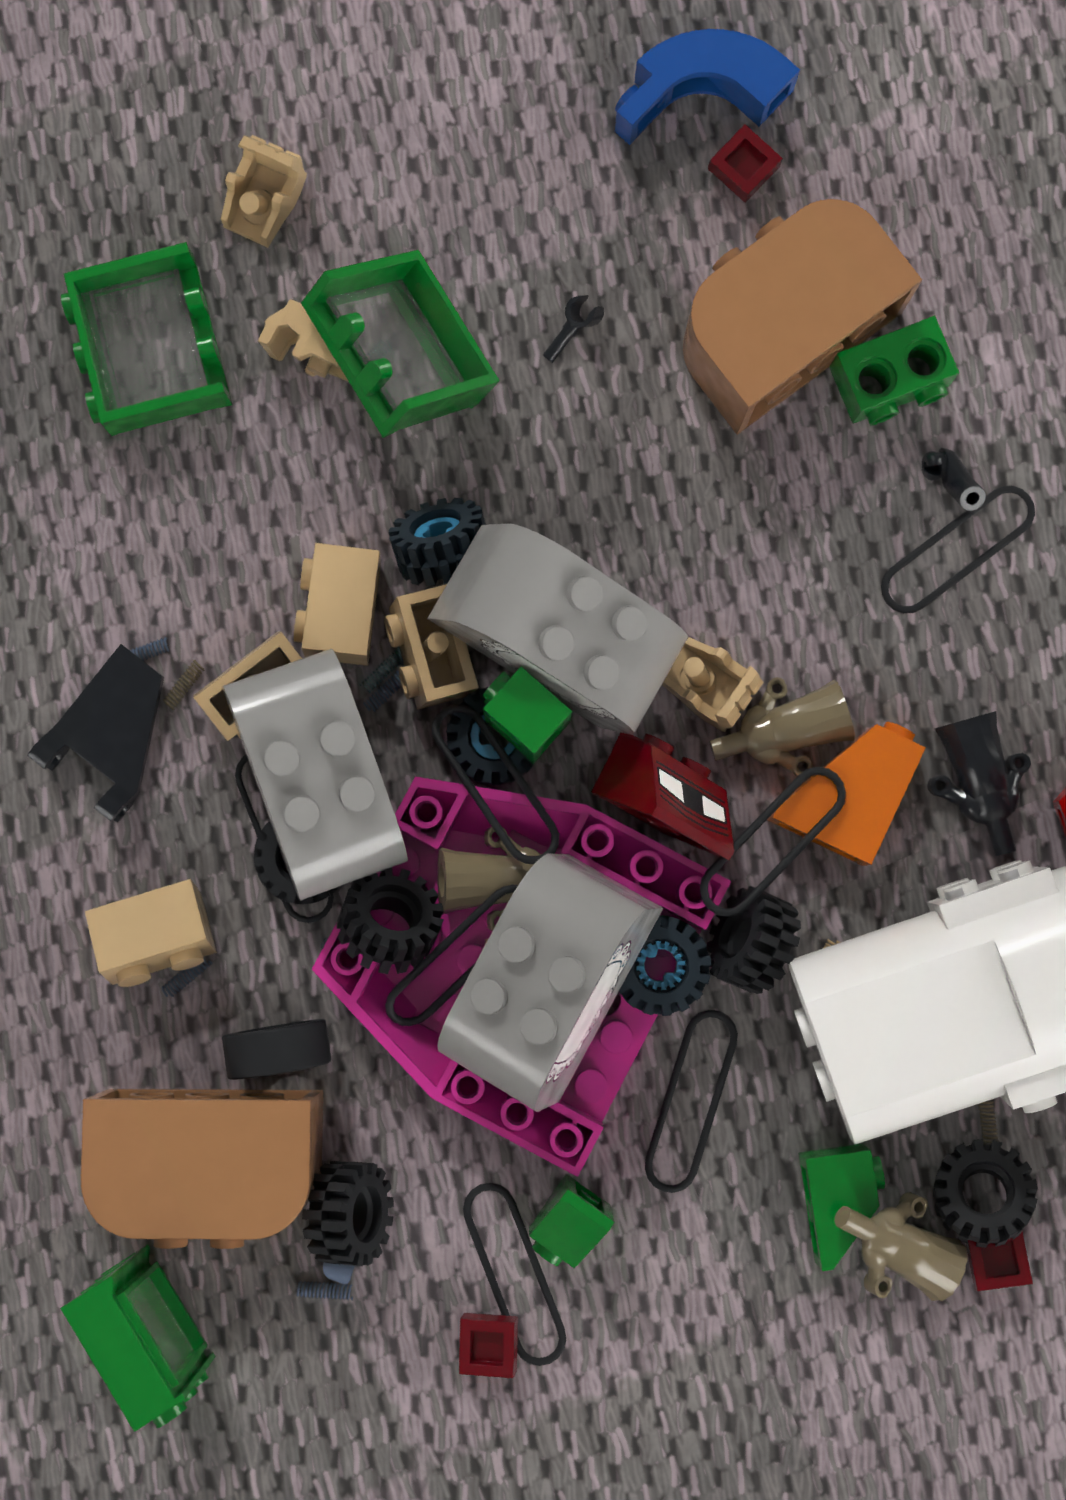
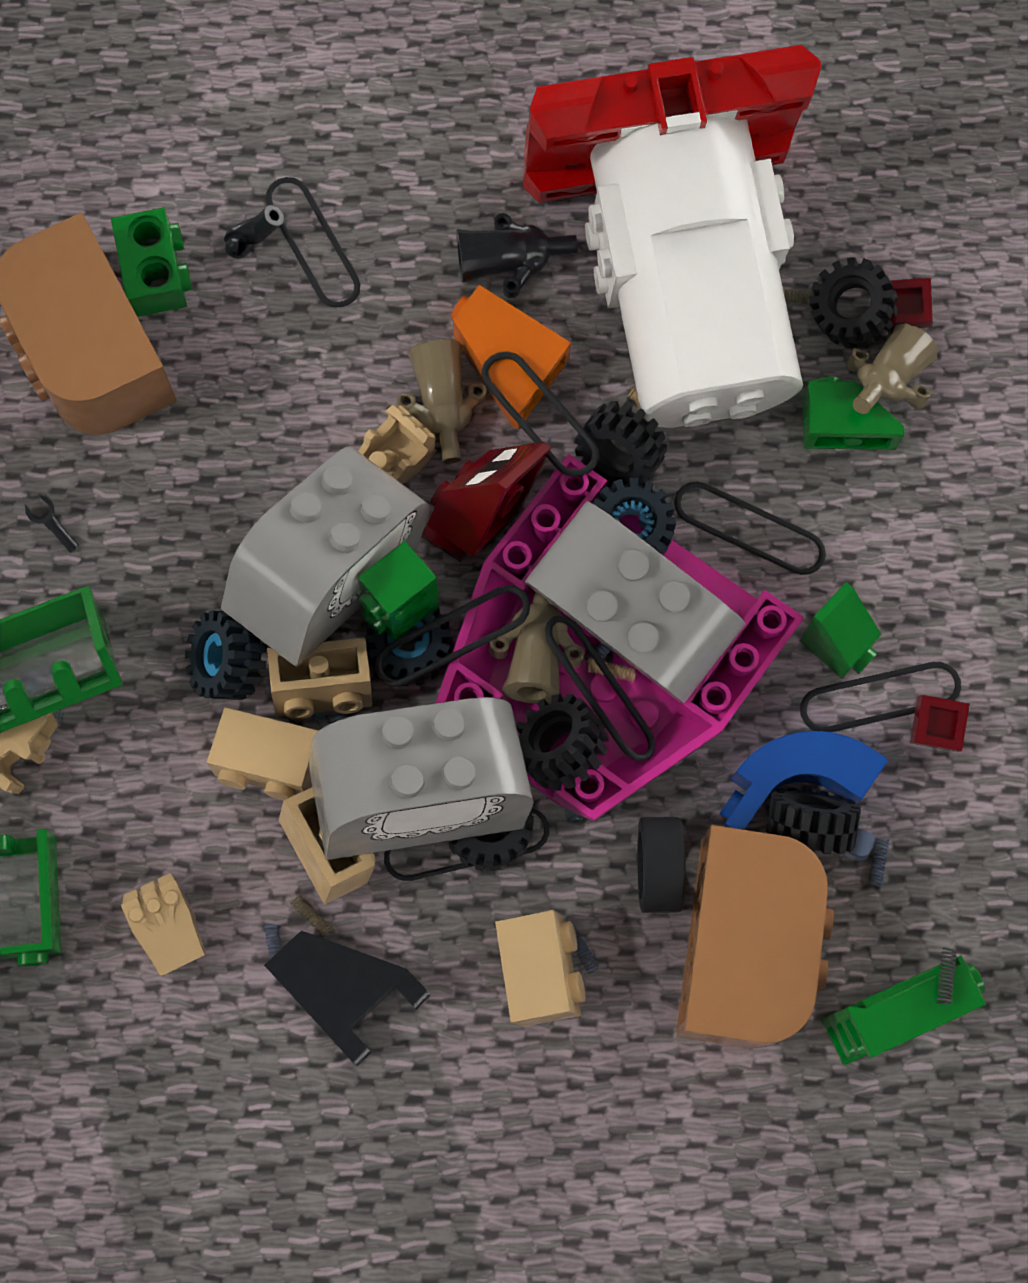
camera: 85 degrees left, 10 degrees down
none -> tan hand [121,873,205,977]
none -> blue arch [719,731,889,830]
none -> dark grey leg [936,947,957,1004]

